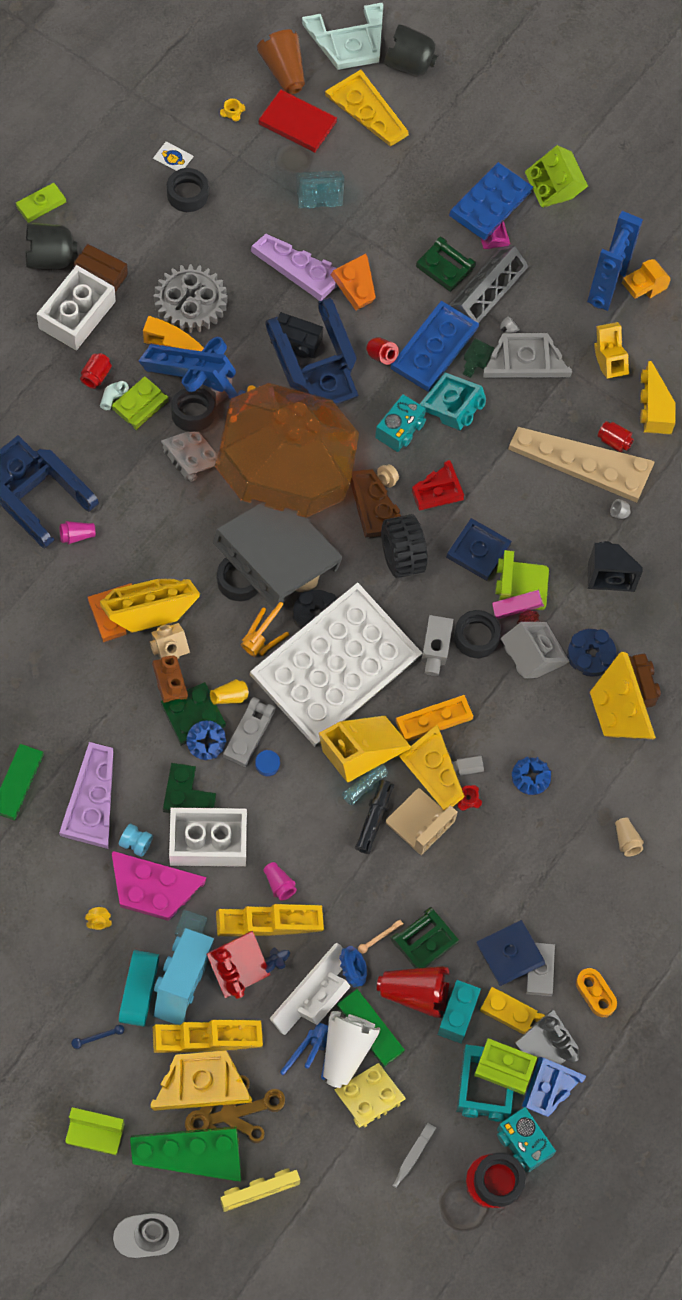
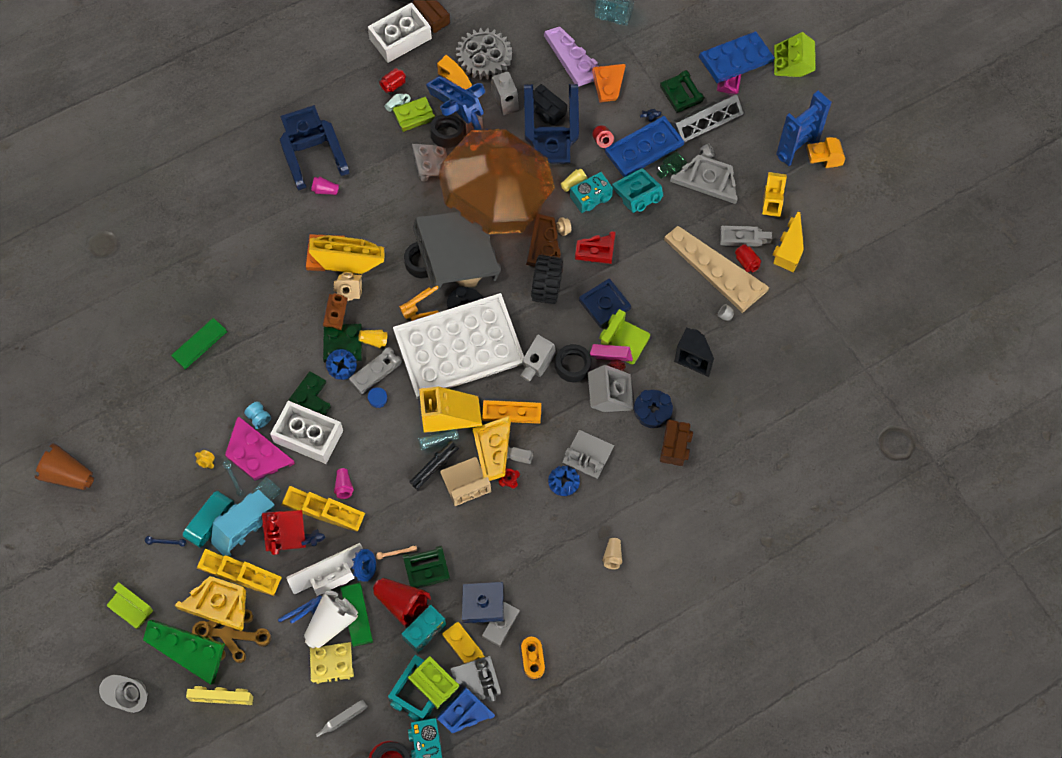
camera: 30 degrees right, 0 degrees up
lavender wing [59,742,114,849] -> none
yellow wing [590,652,656,740] -> none
none -> clear light blue hinge [223,460,244,496]
none -> light grey torso [491,72,519,115]
none -> light yellow cone [560,168,588,192]
none -> light grey hinge [562,430,614,479]
none -> dark blue plant [640,109,662,121]
none -> light grey hinge [720,226,772,246]

